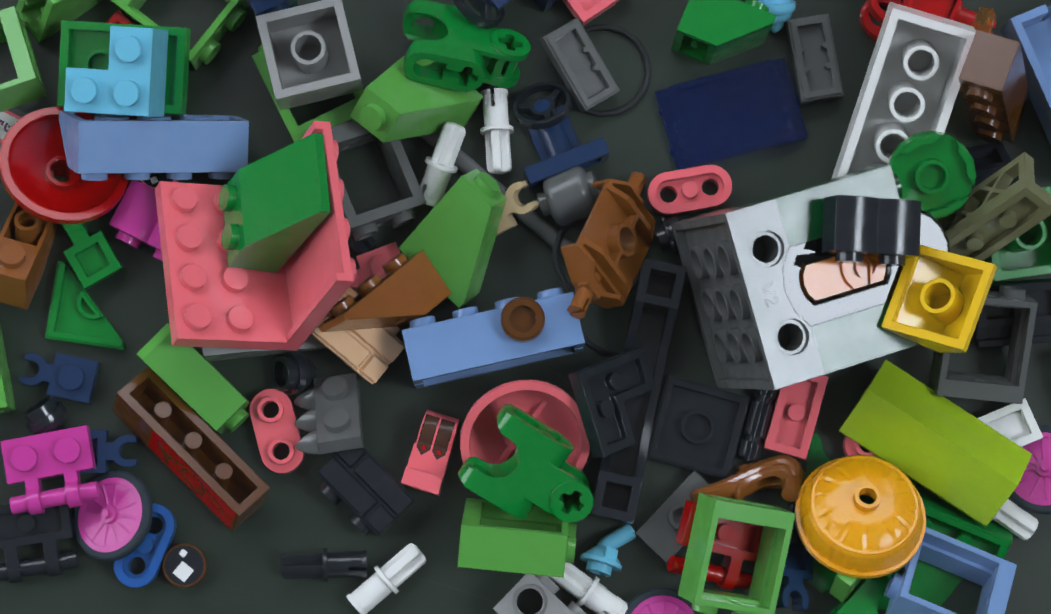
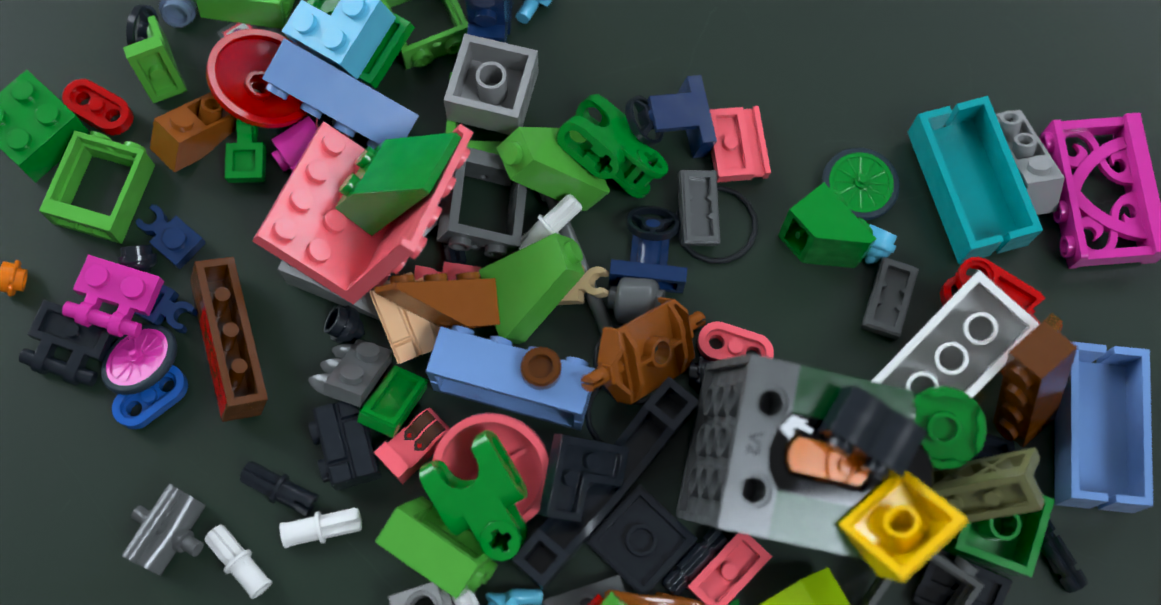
camera: 30 degrees right, 10 degrees down
green tile [45,261,126,351] -> none
bright green slope [137,323,251,434] -> none
tile [163,544,208,587] -> none
coral plate [250,389,305,474] -> none
white axle [480,88,514,174] -> none
clear blue piece [655,58,808,170] -> none
none -> green tile [357,365,429,438]

